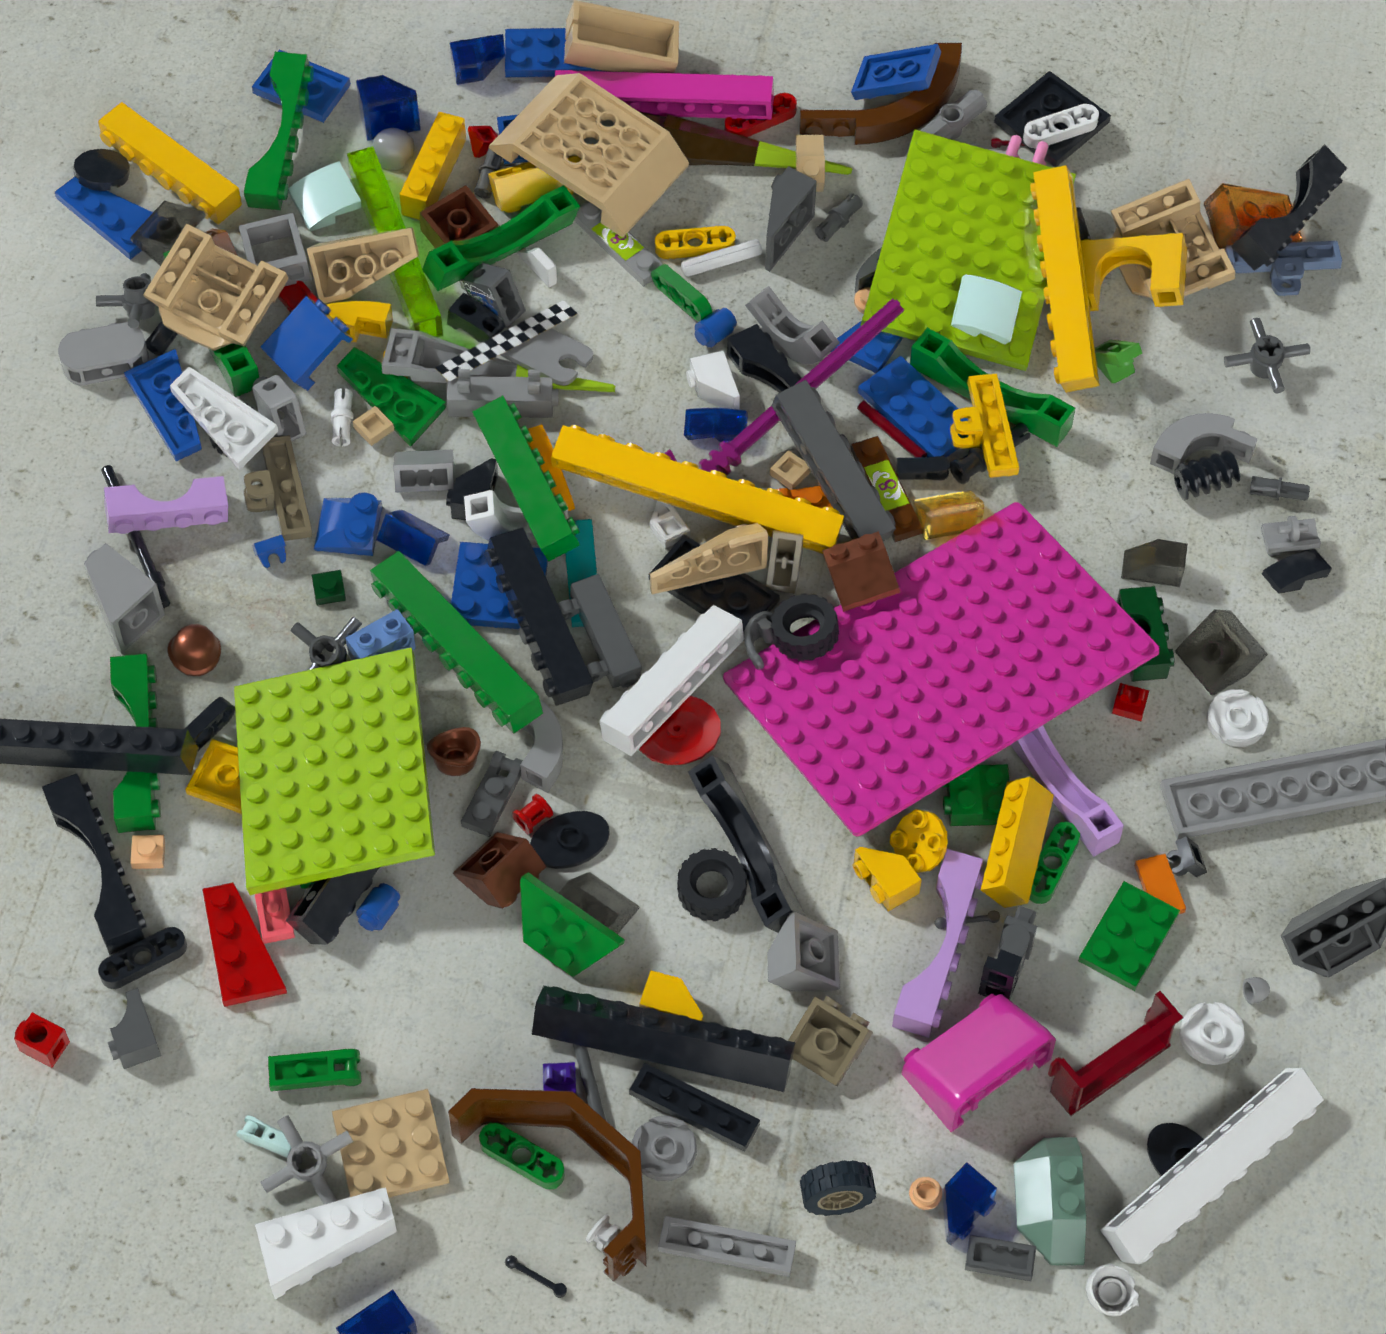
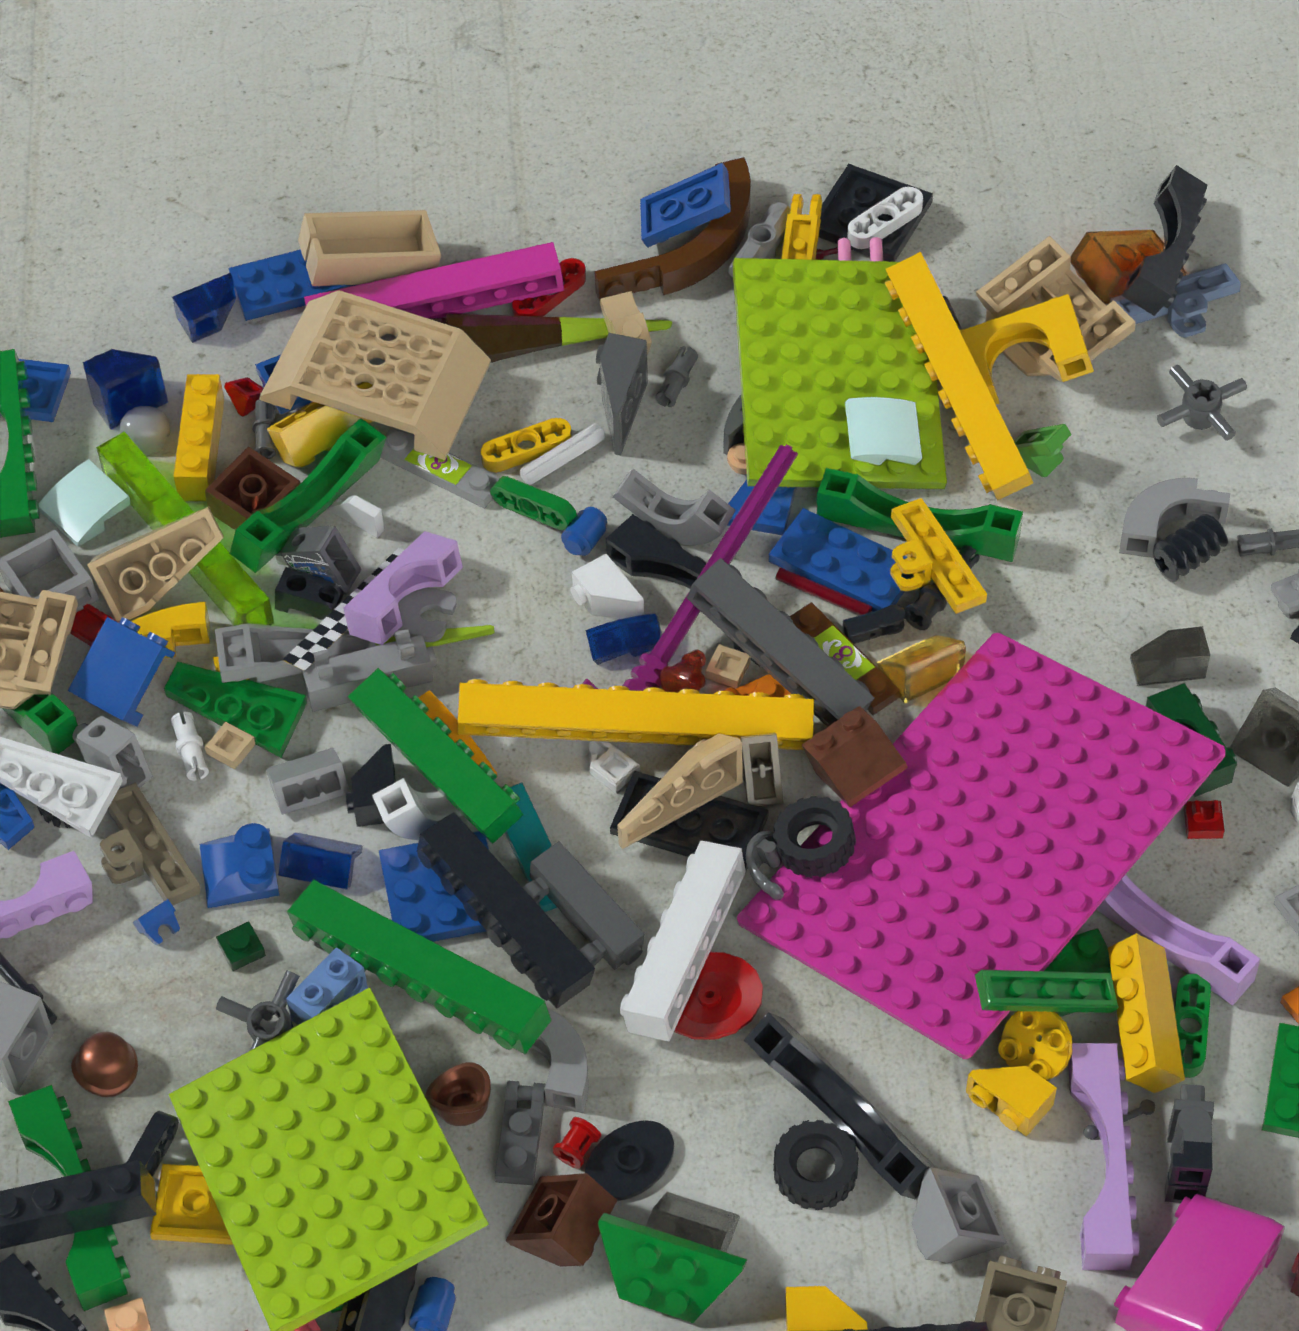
camera: 15 degrees left, 5 degrees down
none -> lavender arch [343,531,463,645]
none -> clear red plate [660,649,706,693]
none -> yellow hinge [781,194,822,260]
none -> green tile [975,970,1119,1013]

